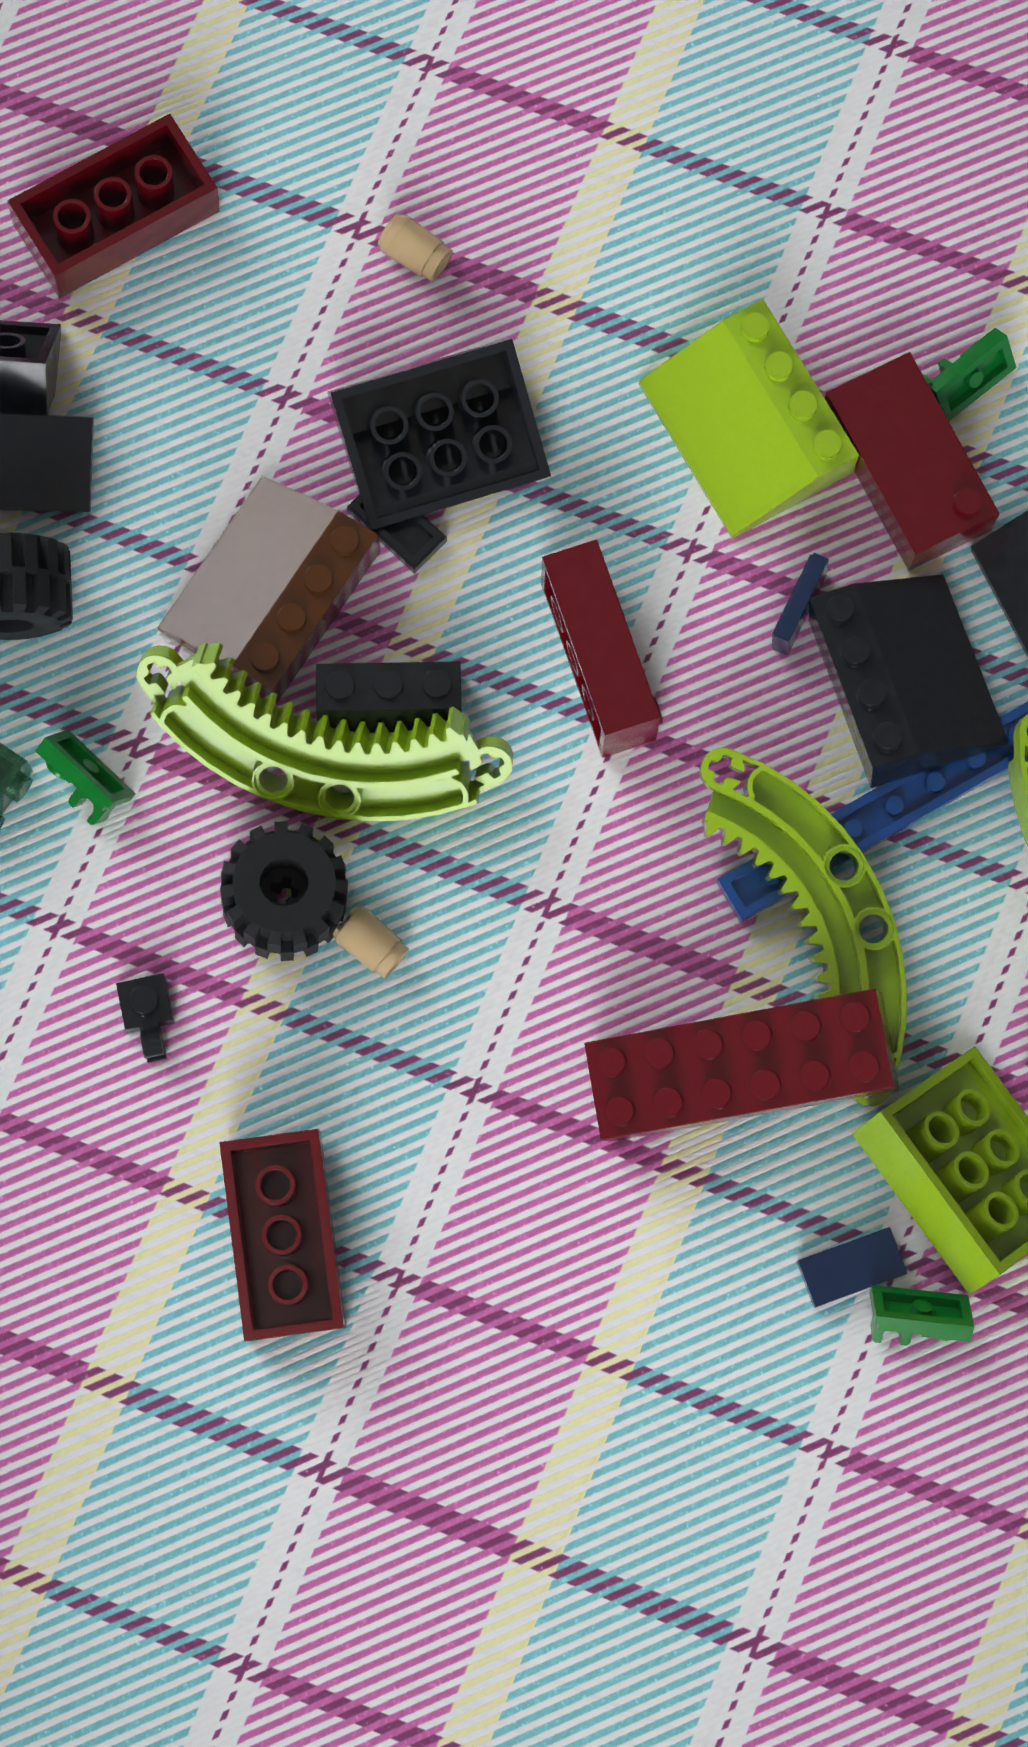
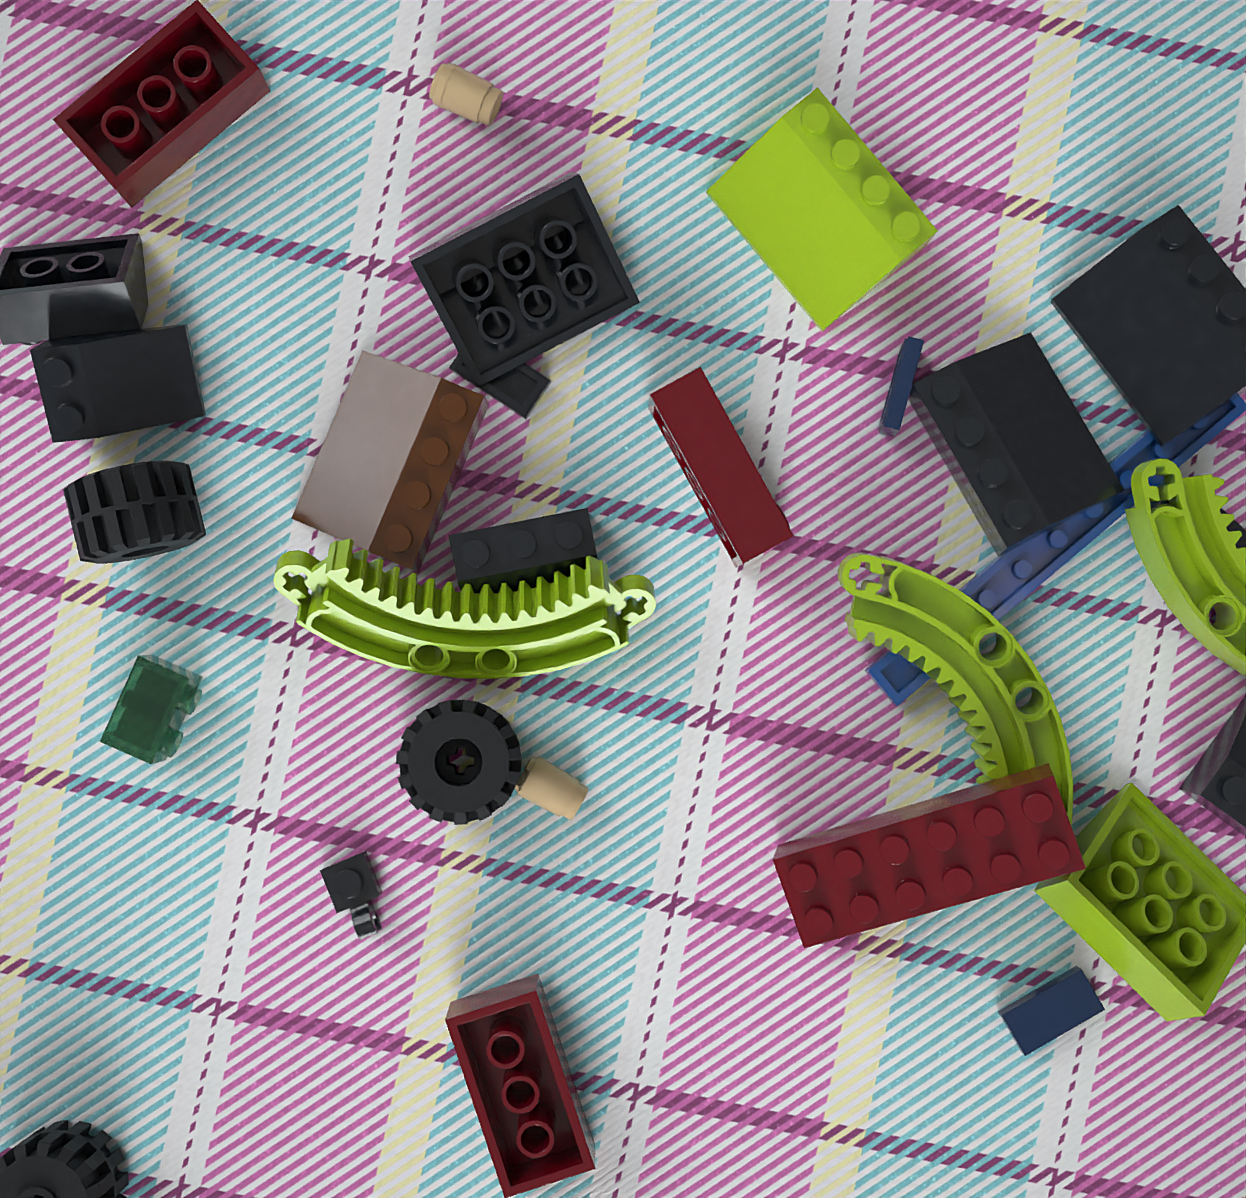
camera: 10 degrees left, 10 degrees up
green plate [35,730,136,825] -> none
dark red brick [825,352,1000,571] -> none
green plate [869,1285,975,1346] -> none
green plate [923,328,1017,421] -> none

